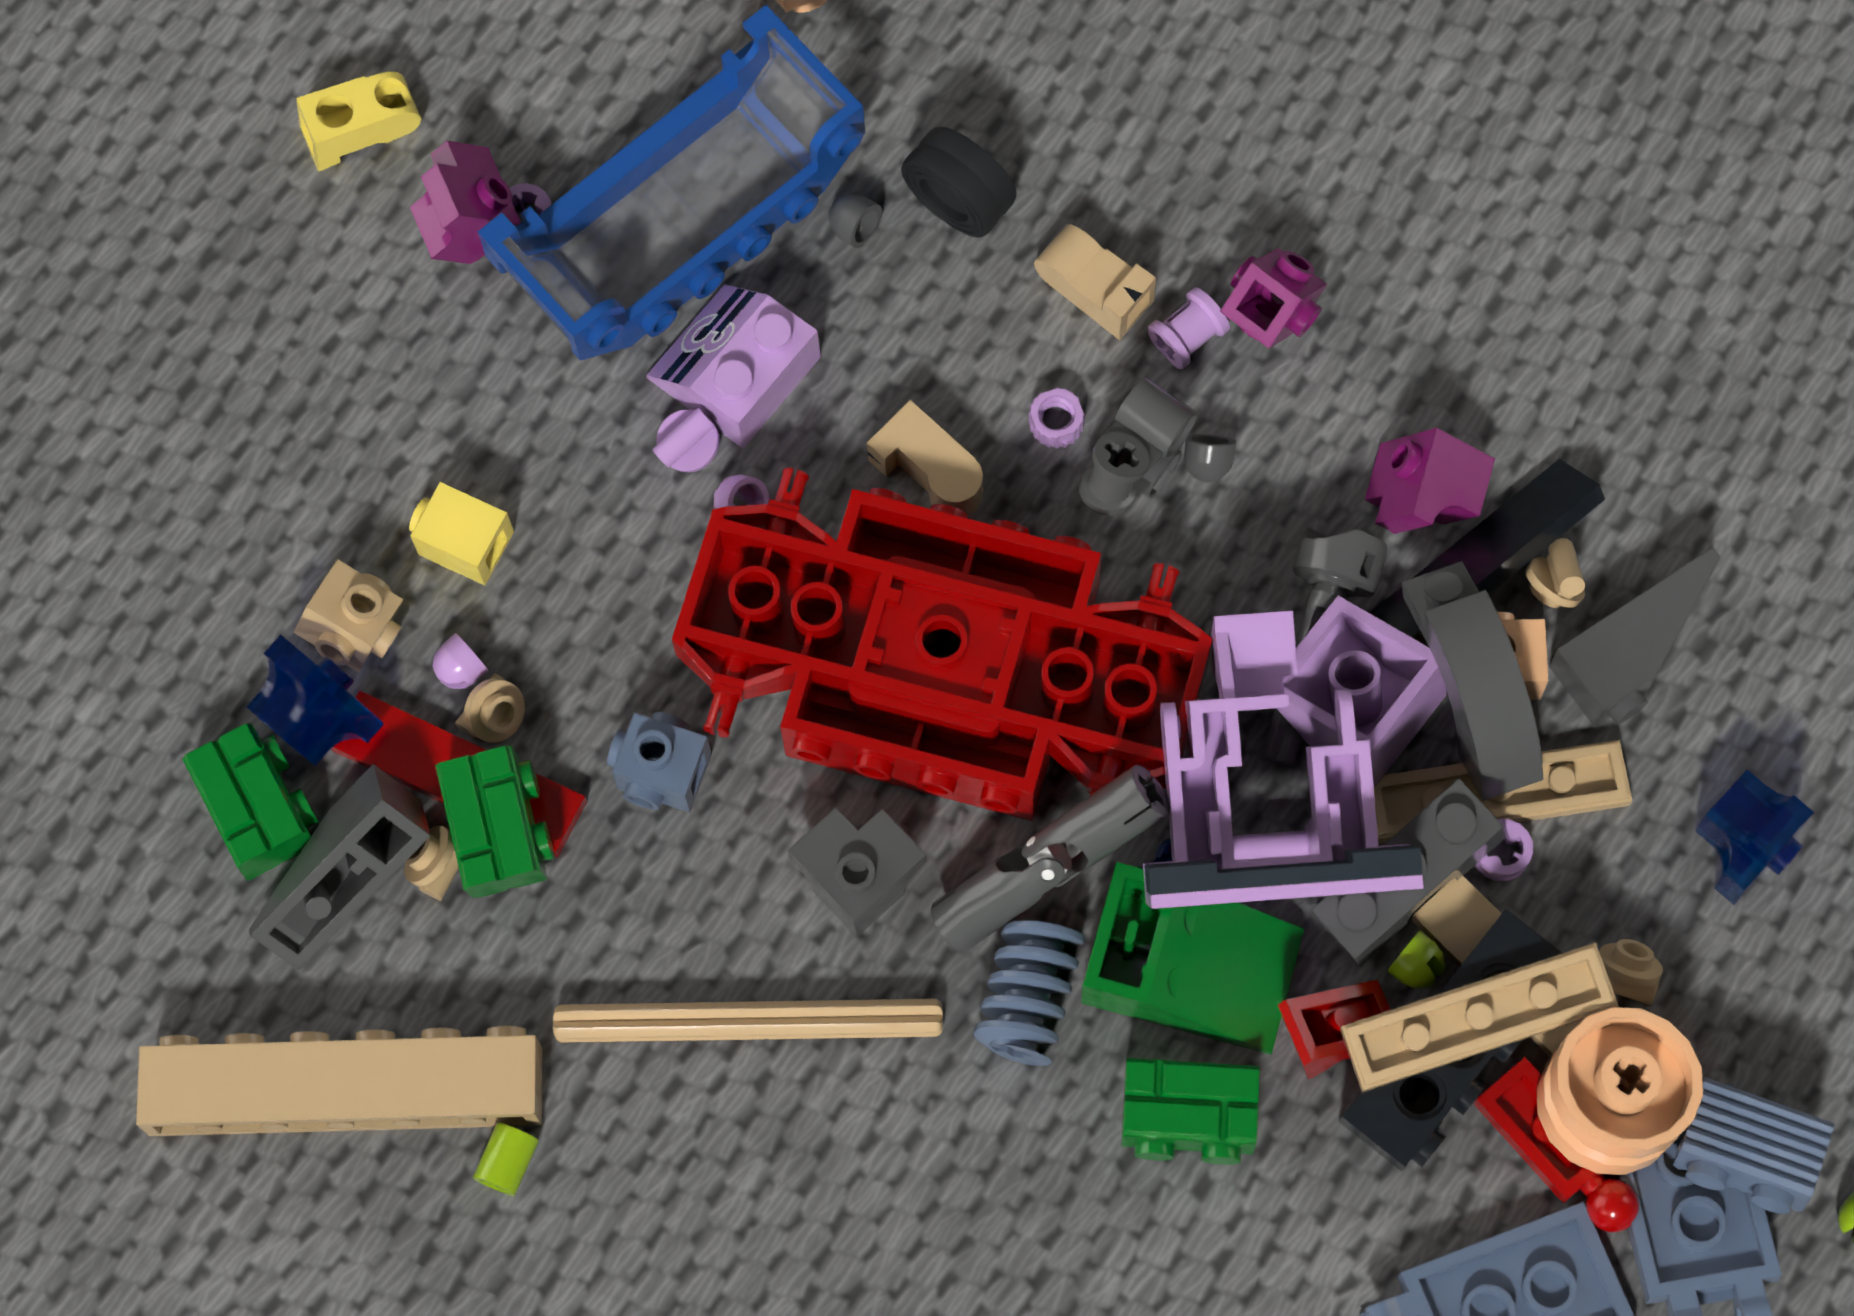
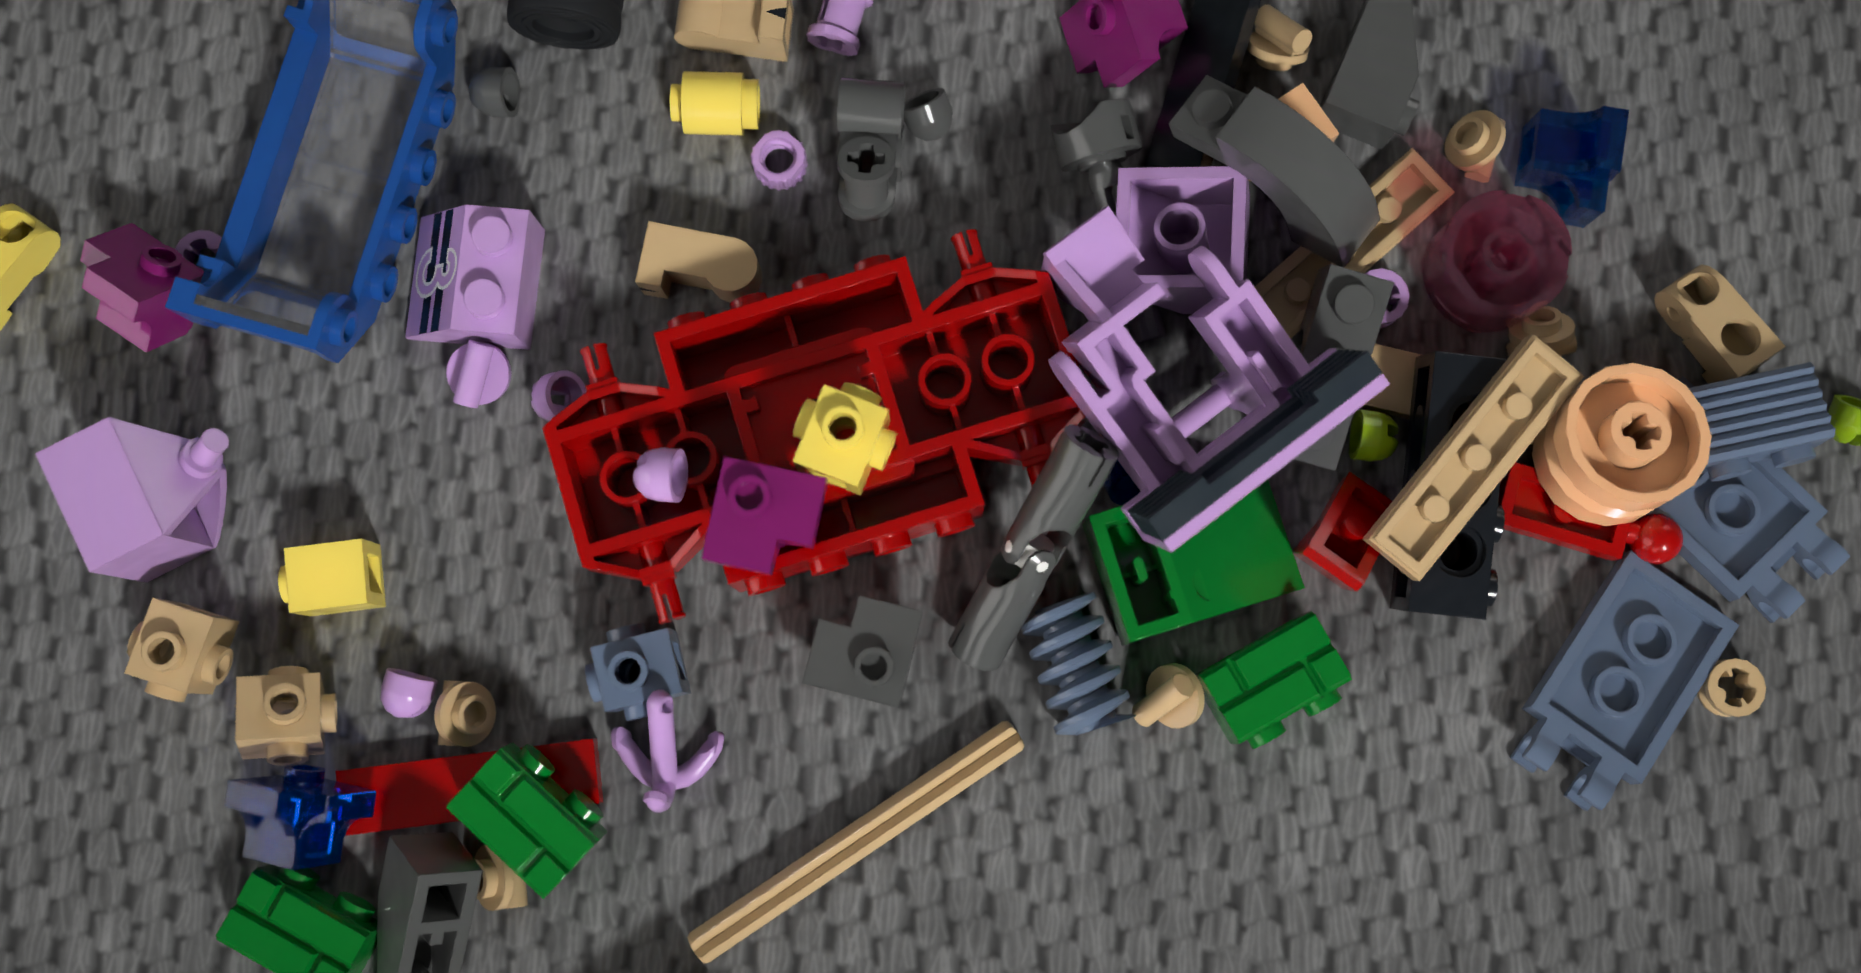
camera: 35 degrees left, 10 degrees up
none -> lavender piece [35,417,229,583]
none -> tan brick [124,598,240,702]
none -> lavender piece [611,689,724,813]
none -> lavender hinge [633,448,688,503]
none -> light yellow brick [670,71,760,135]
none -> magenta brick [701,457,828,575]
none -> light yellow brick [793,382,897,496]
none -> tan plate [1132,663,1205,729]
none -> clear pink brick [1421,190,1572,333]
none -> tan plate [1445,110,1506,183]
none -> tan leg [1654,265,1786,384]

